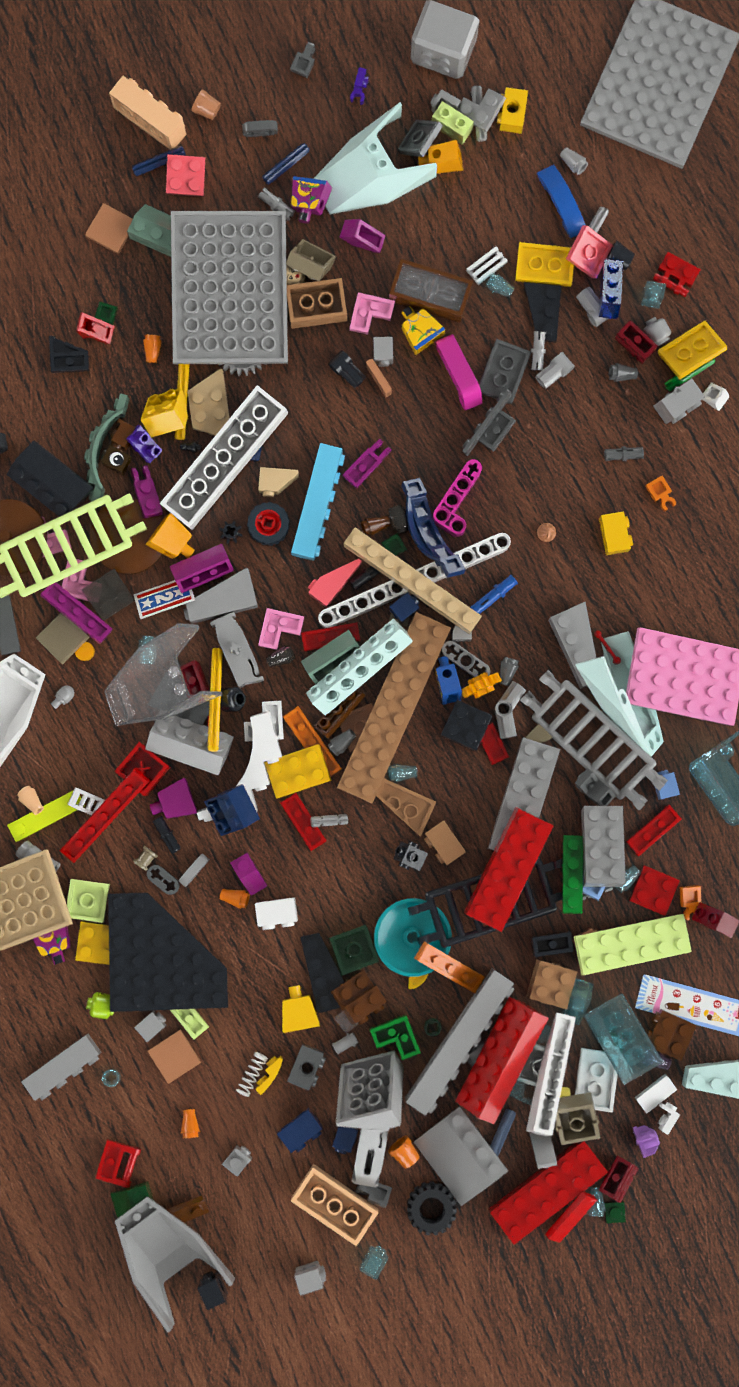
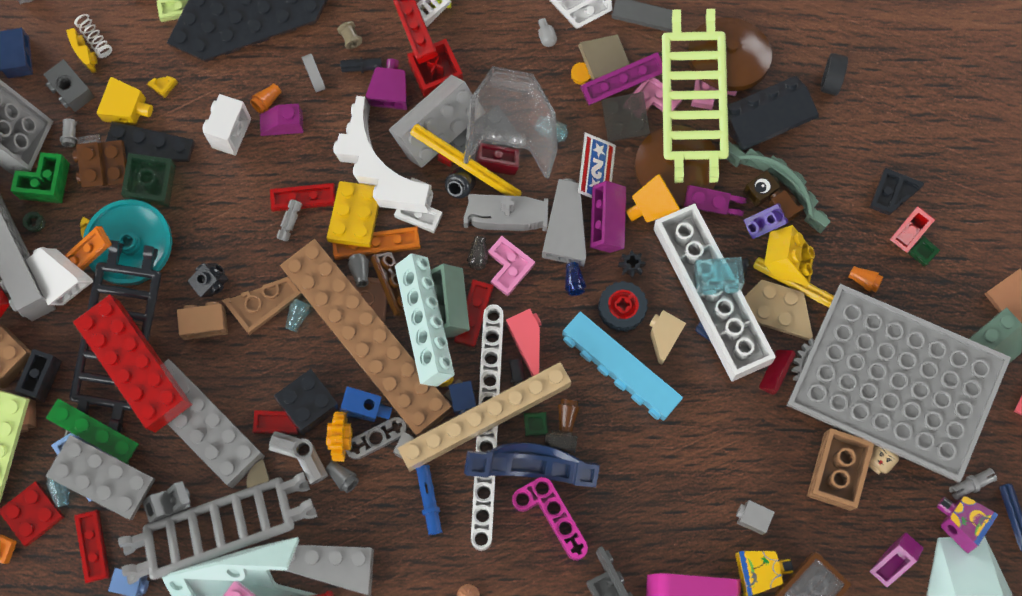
camera: 120 degrees right, 10 degrees down
dark grey beam [147,865,180,895] -> none
dark blue slope [204,784,260,836] -> none
dark tan piece [286,239,336,282] -> none
black piece [328,350,366,389] -> none
magenta hinge [343,439,391,489] -> none
bright pink plate [349,292,395,335] -> none
nougat tile [366,359,392,398] -> none
none -> white slope [26,247,93,305]
none -> yellow tile [147,76,178,98]
none -> clear blue cone [565,262,586,296]
none -> clear light blue brick [694,257,745,295]
none -> dark red slope [759,349,796,395]

